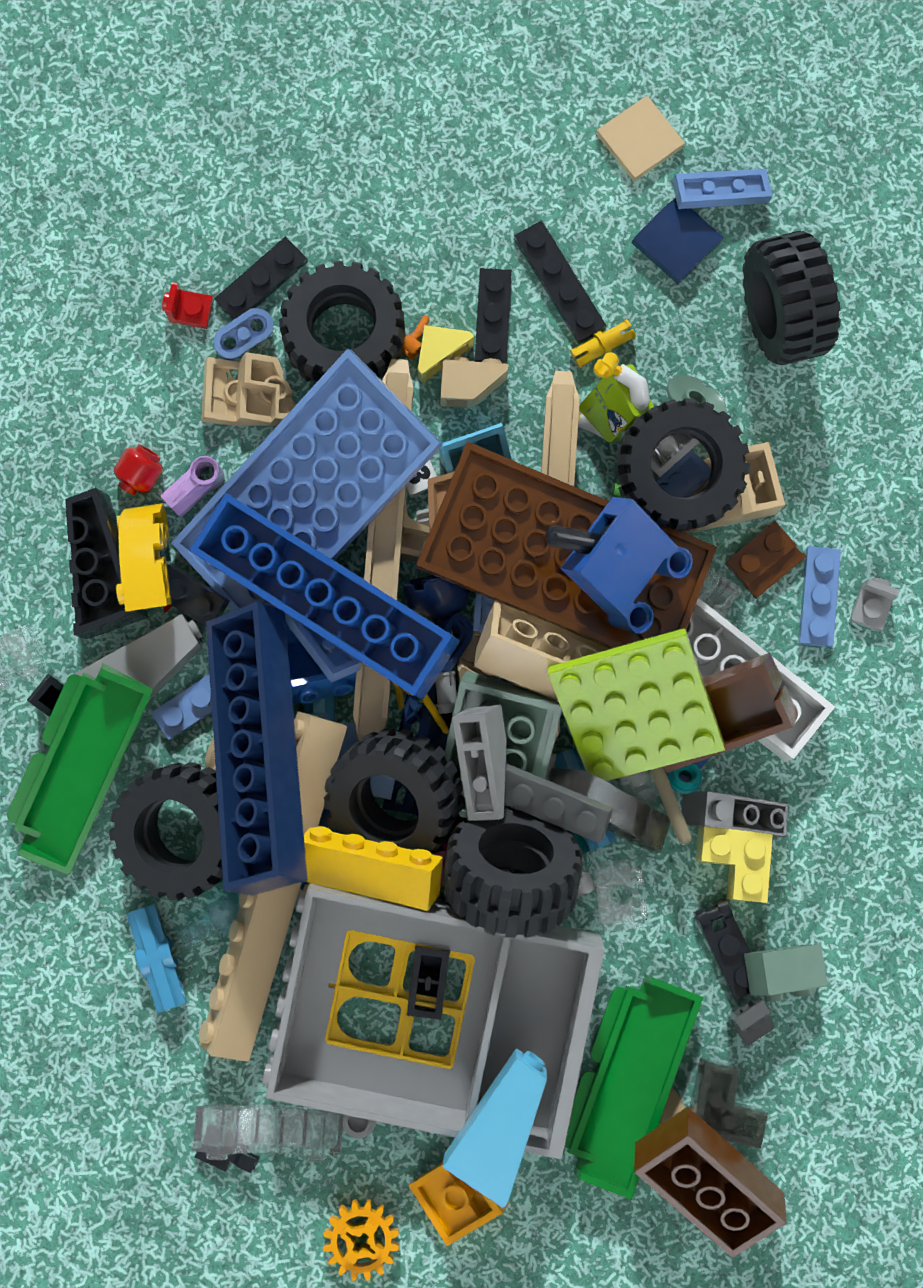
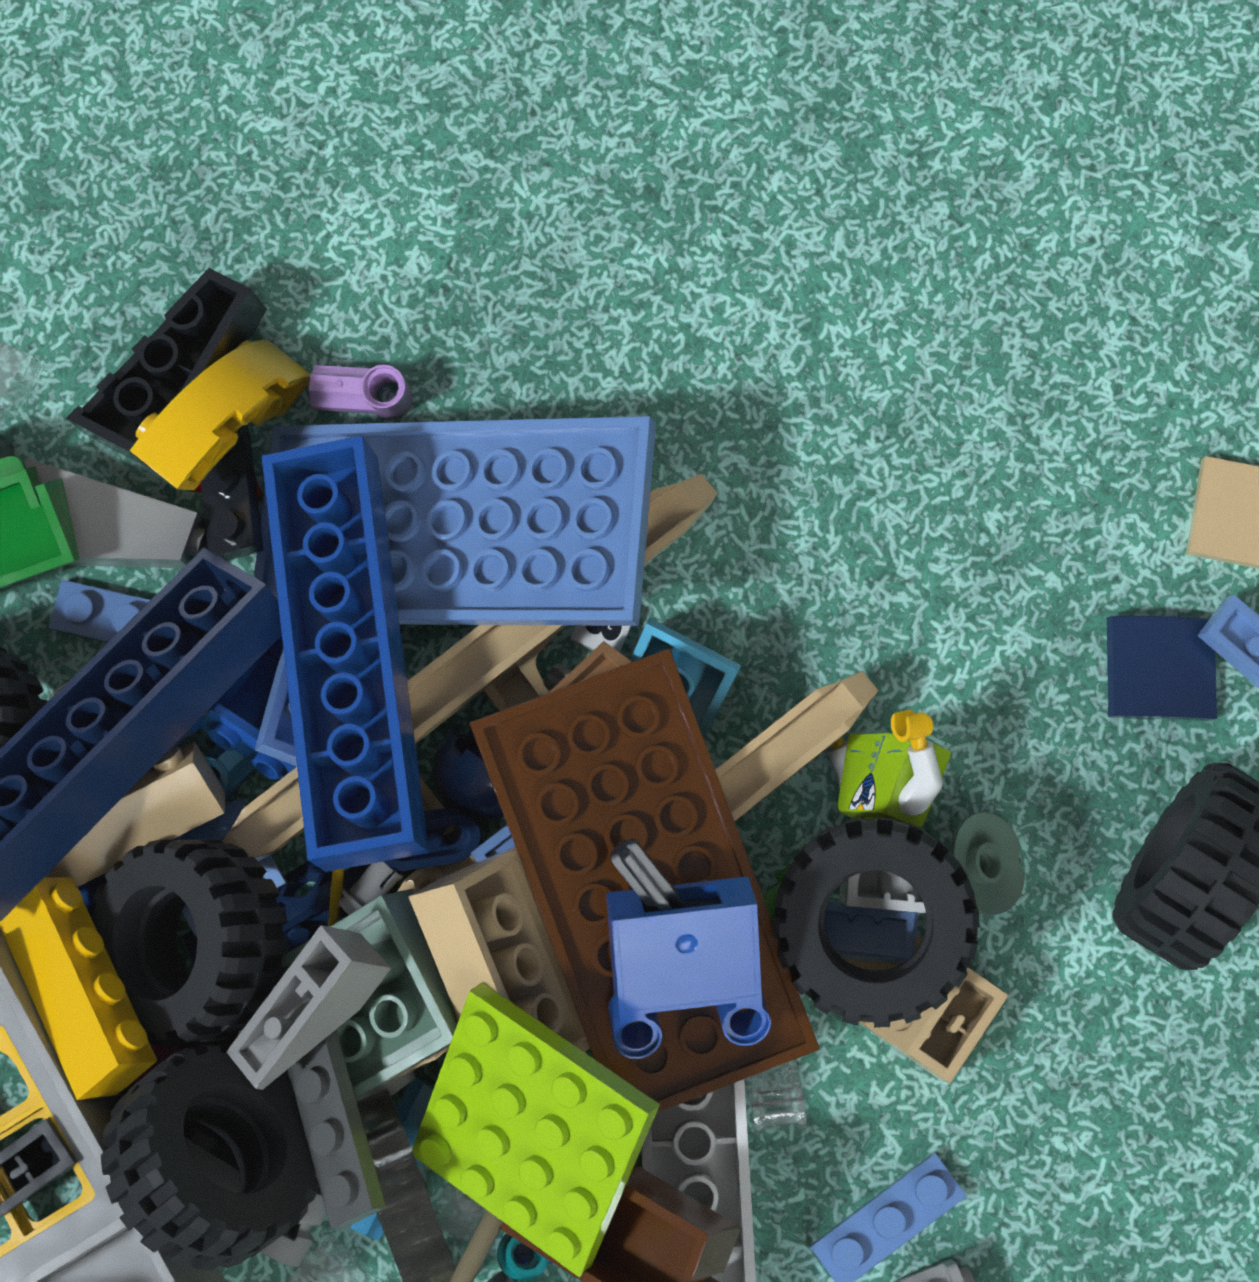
camera: 50 degrees right, 0 degrees up
red head [113,444,163,495] -> none
red bracket [162,282,214,329] -> none
tan slope [201,352,296,426] -> none
medium blue plate [213,308,273,360] -> none
black plate [214,236,308,320] -> none
black tyre [279,261,405,384] -> none
orange hand [402,315,430,360] -> none
light yellow slope [418,325,474,383] -> none
tan slope [440,356,508,408] -> none
black plate [474,268,512,364] -> none
black plate [514,220,607,344] -> none
yellow pin [570,319,636,369] -> none
reddish brown plate [724,521,807,599] -> none

